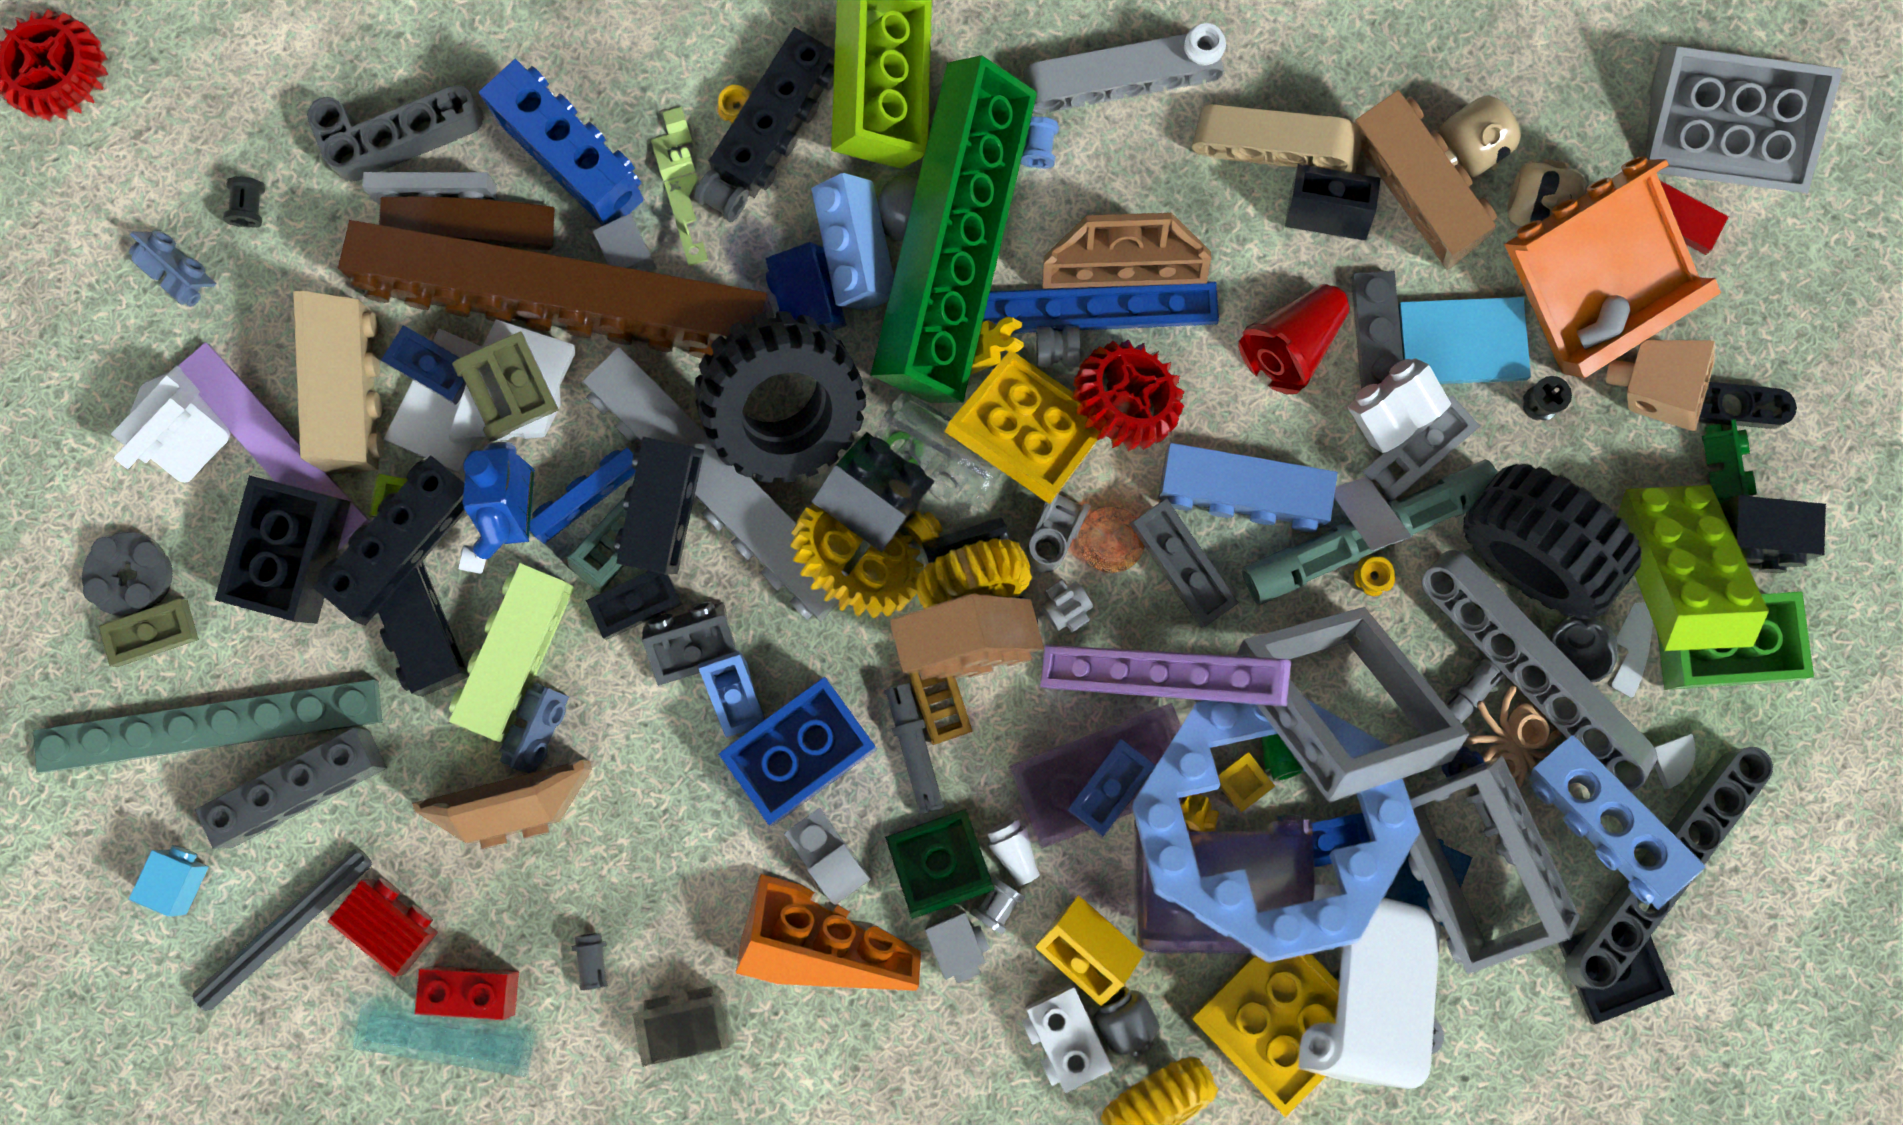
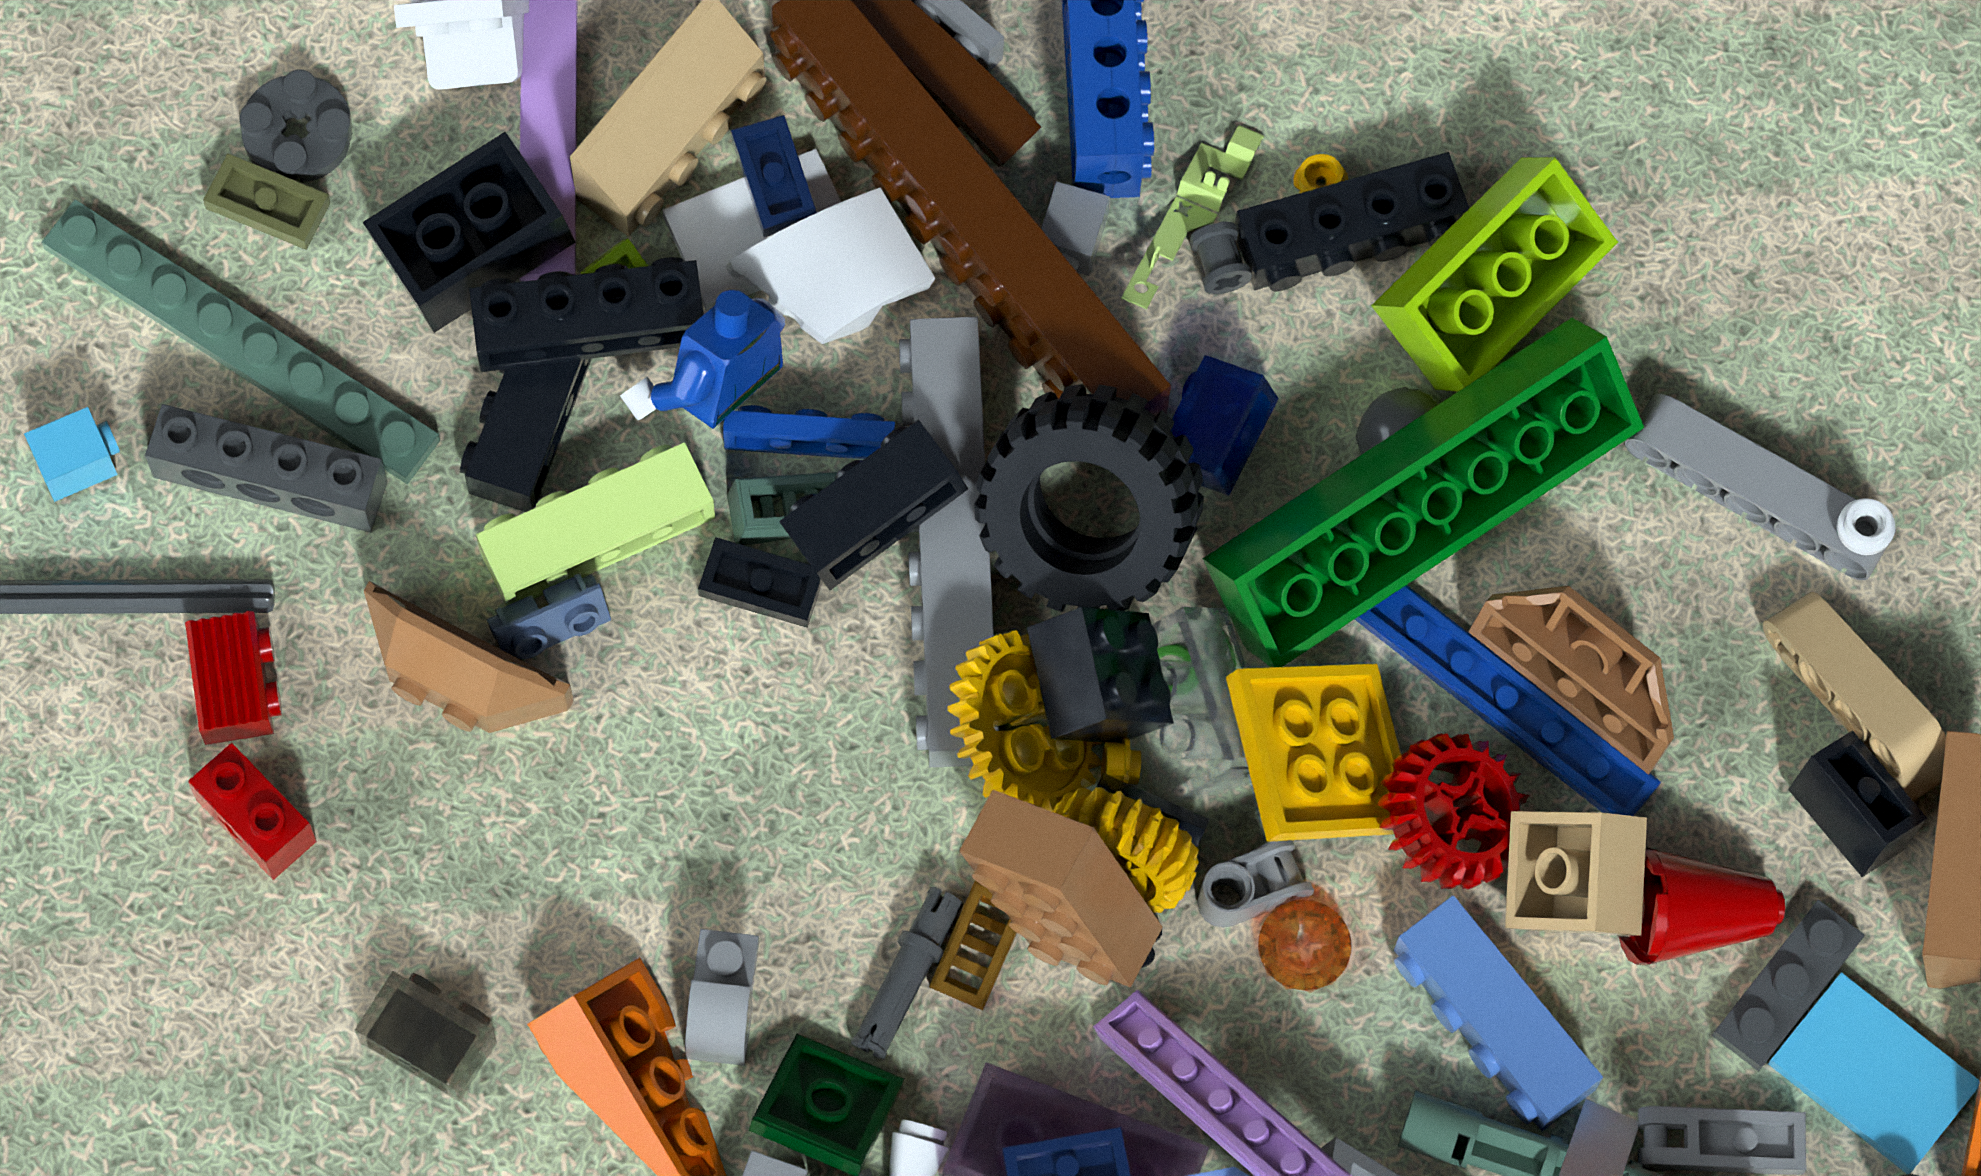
camera: 40 degrees right, 10 degrees down
clear light blue tile [352,1003,536,1077] -> none
olive plate [452,331,559,442] -> none
dark grey pin [572,933,608,990] -> none
dark grey bracket [642,601,738,686] -> none
medium blue slope [698,650,765,738] -> none
blue brick [718,677,878,826] -> none
light blue brick [811,173,894,311] -> none
yellow plate [970,317,1024,375] -> none
medium blue bush [1021,116,1059,169] -> none
dark grey wheel [1036,325,1080,368] -> none
light grey gear [1040,579,1093,633] -> none
dark grey plate [1129,498,1239,628] -> none
white brick [1348,358,1451,453] -> none
none -> tan brick [1505,811,1647,935]

